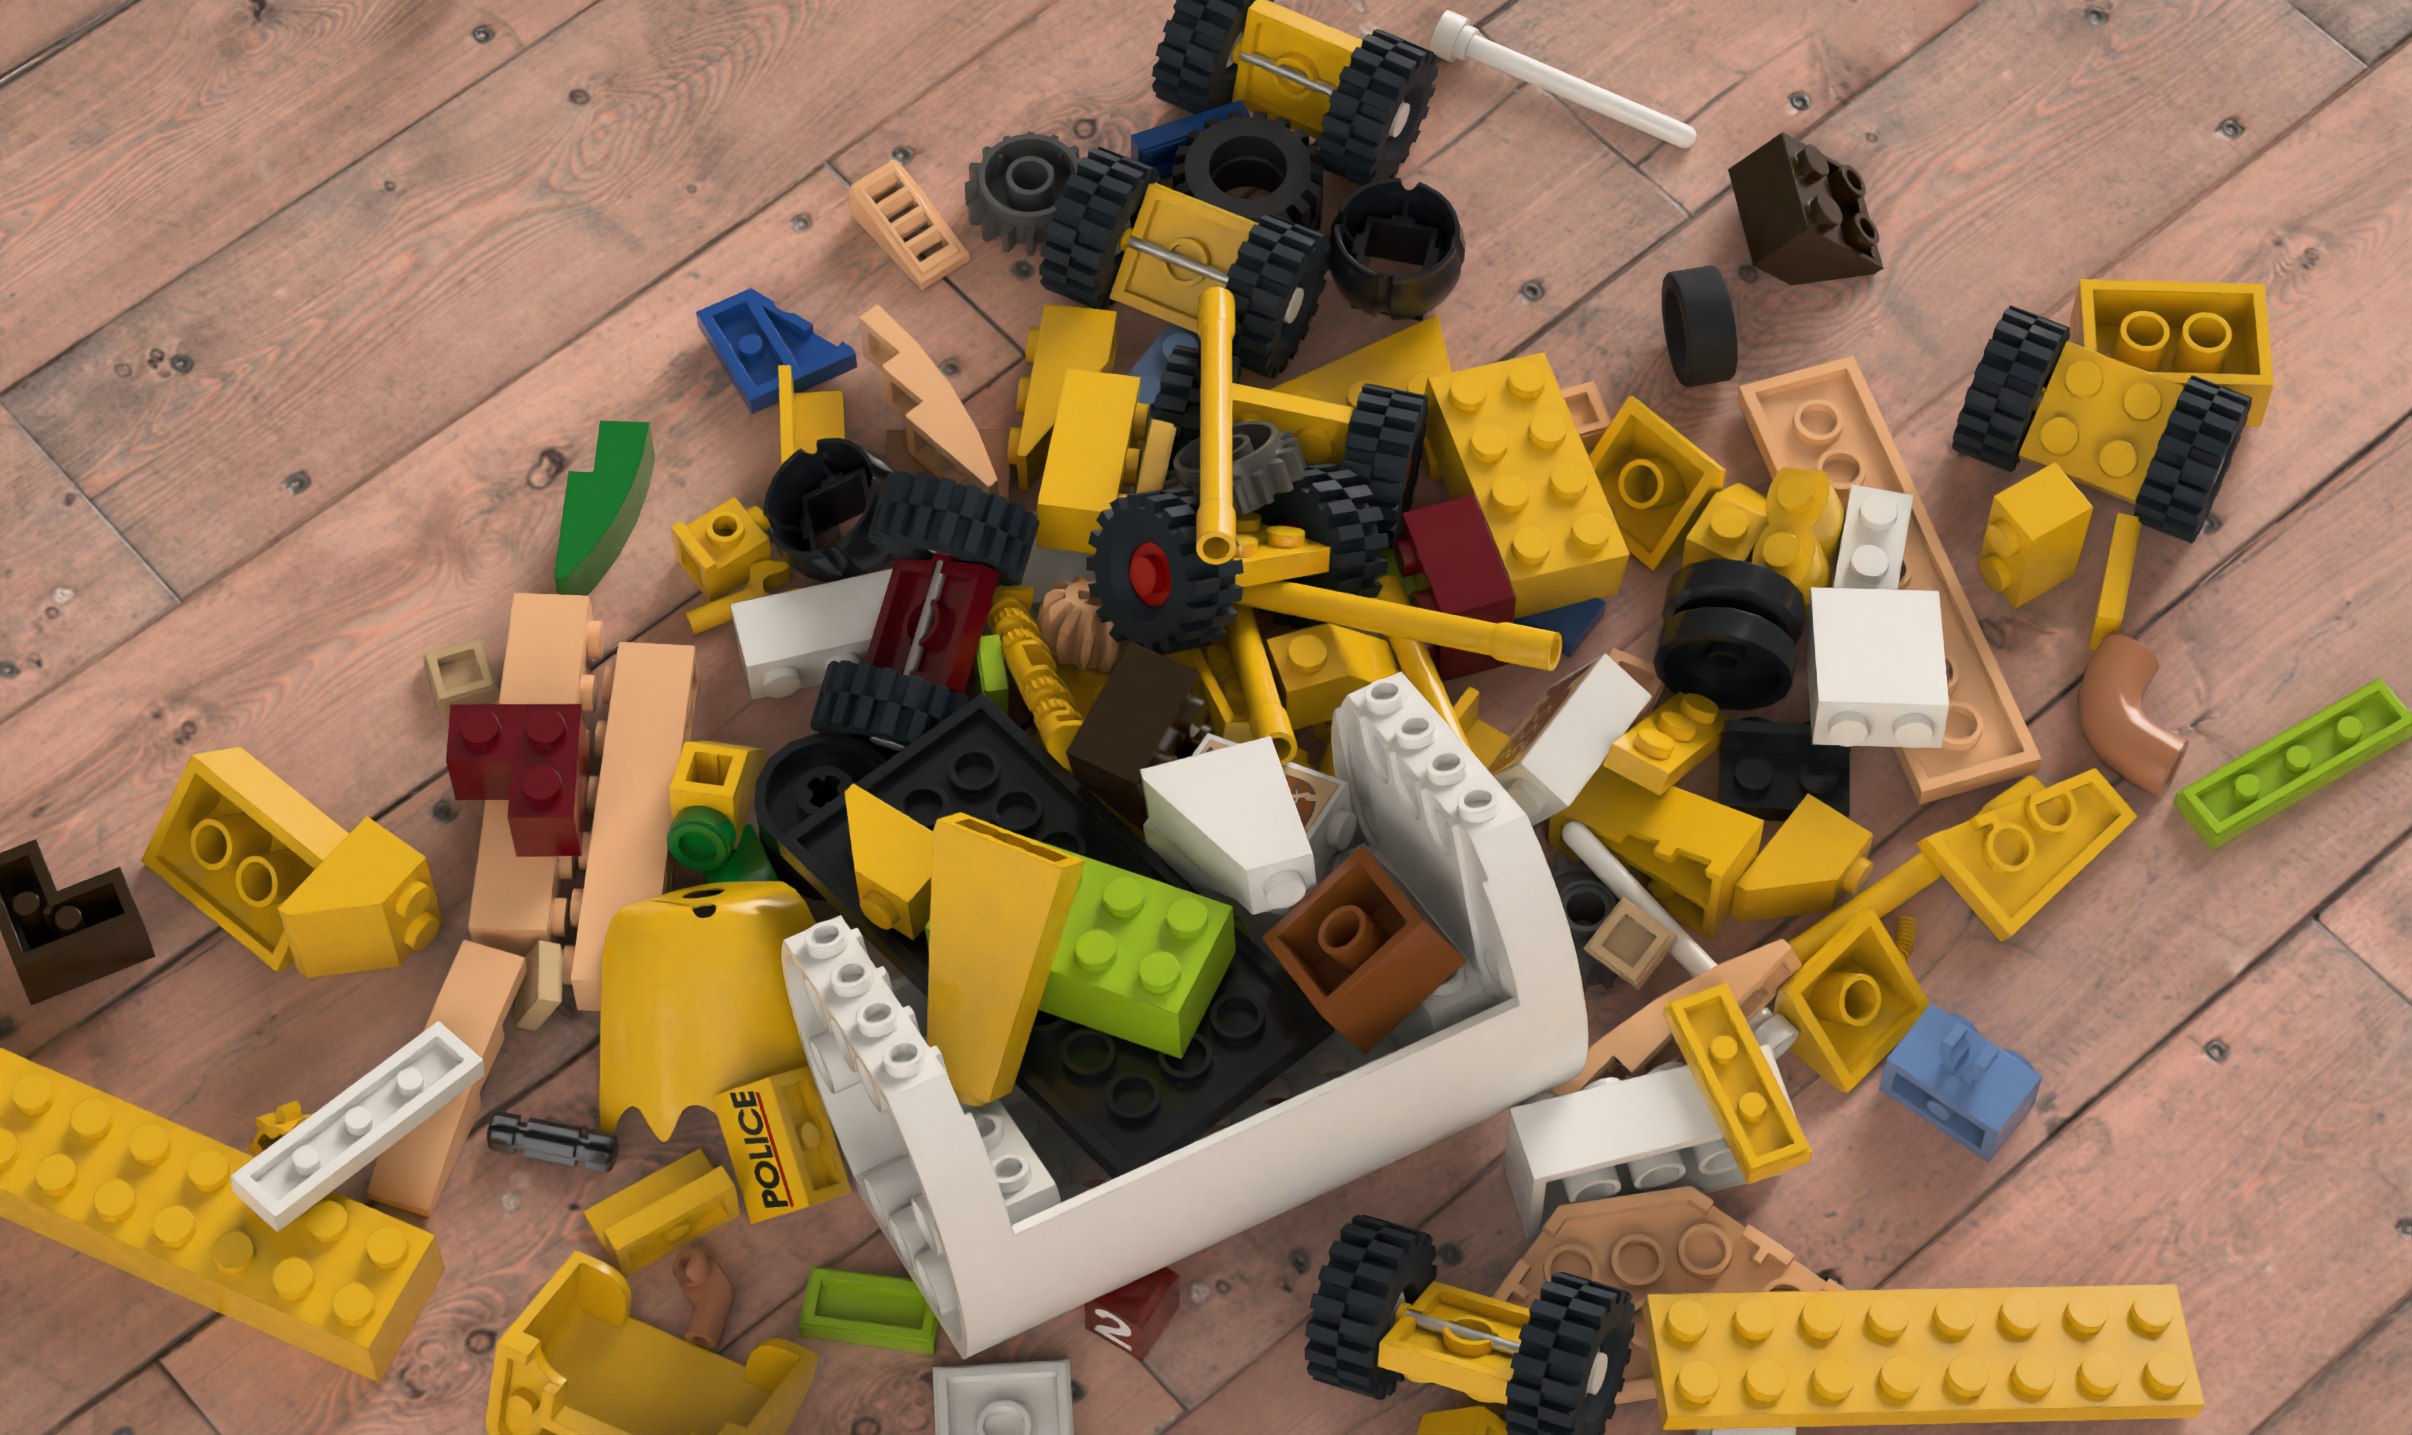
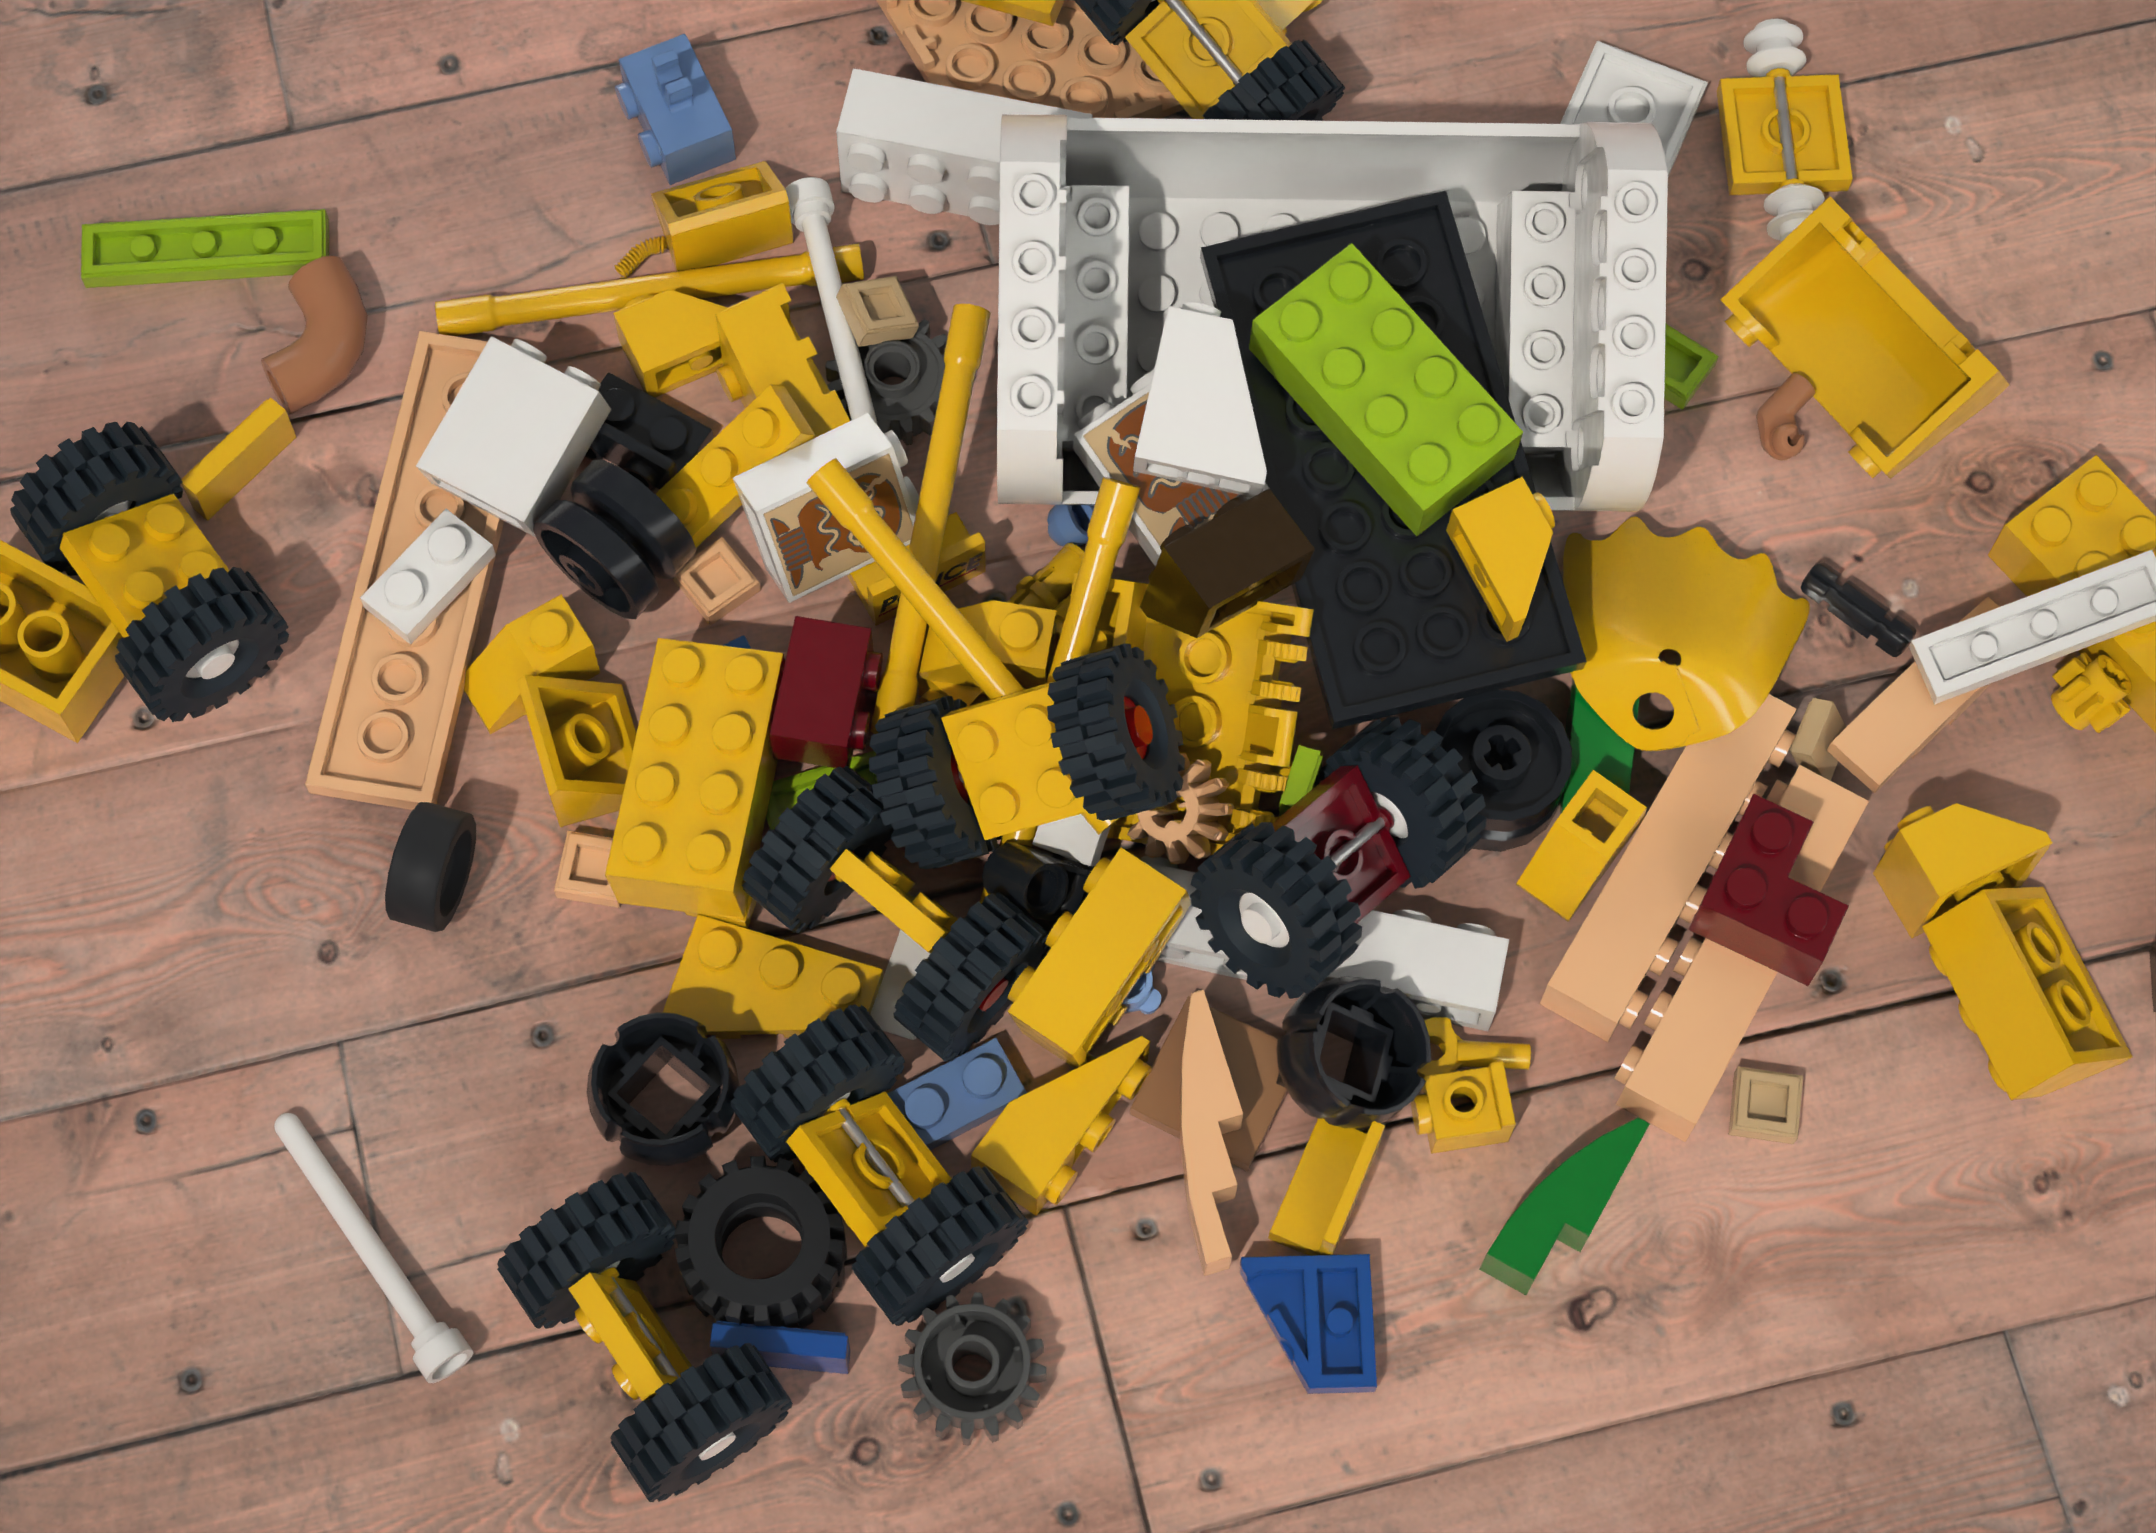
camera: 155 degrees left, 10 degrees up
yellow panel [583,1148,740,1278] -> none
green tile [667,806,736,871] -> none
yellow panel [712,1065,852,1224] -> none
light nougat slope [848,160,970,291] -> none
yellow slope [927,812,1086,1106] -> none
yellow tile [1134,418,1176,494] -> none
dark grey gear [1164,421,1307,516] -> none
yellow piece [1196,287,1236,565] -> none
dark orange brick [1262,845,1466,1055] -> none
light nougat slope [1551,938,1803,1097] -> none
yellow tile [1663,982,1812,1185] -> none
dark brown slope [1728,132,1884,285] -> none
yellow brick [1752,467,1845,617] -> none
yellow wing [1915,768,2138,942] -> none
yellow brick [1978,462,2093,609] -> none

